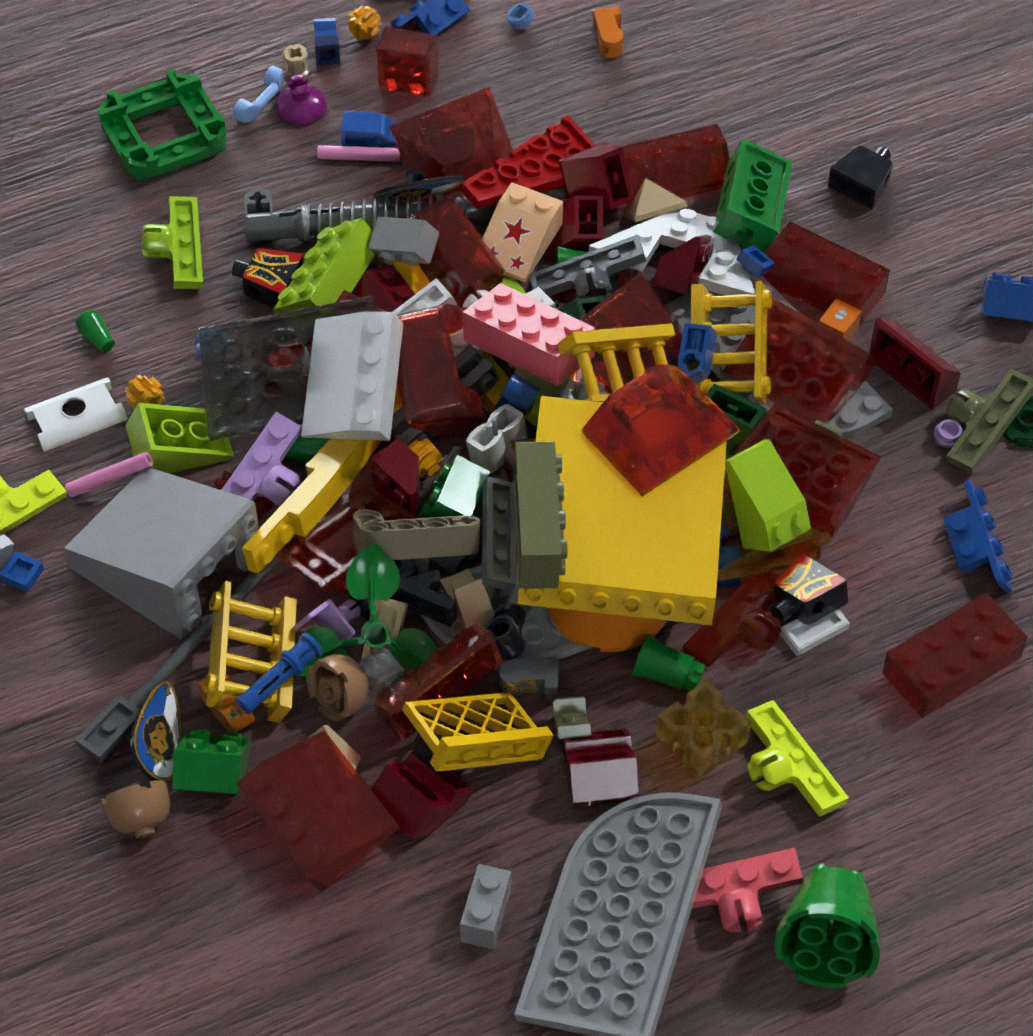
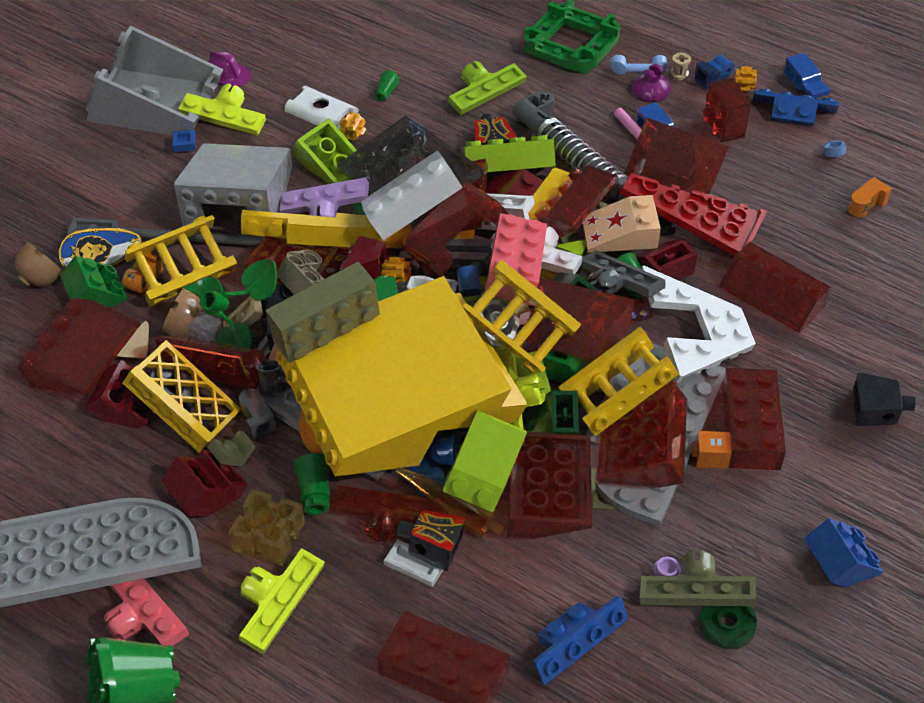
camera: 60 degrees right, 5 degrees down
bright pink piece [65,452,153,497] -> none
blue pin [235,633,323,715] -> none
lavender bracket [293,599,361,642] -> none
light grey brick [368,217,440,266] -> none
shield [373,169,464,205] -> none
light grey brick [460,864,511,950] -> none
dark red slope [558,143,634,210] -> none
clear red slope [582,364,740,497] -> none
tan slope [625,178,688,222] -> none
dark red slope [652,234,714,295] -> none
blue piece [678,323,717,404] -> none
green brick [713,139,792,254] -> none
blue plate [736,245,775,277] -> none
dark red slope [868,318,961,410] -> none

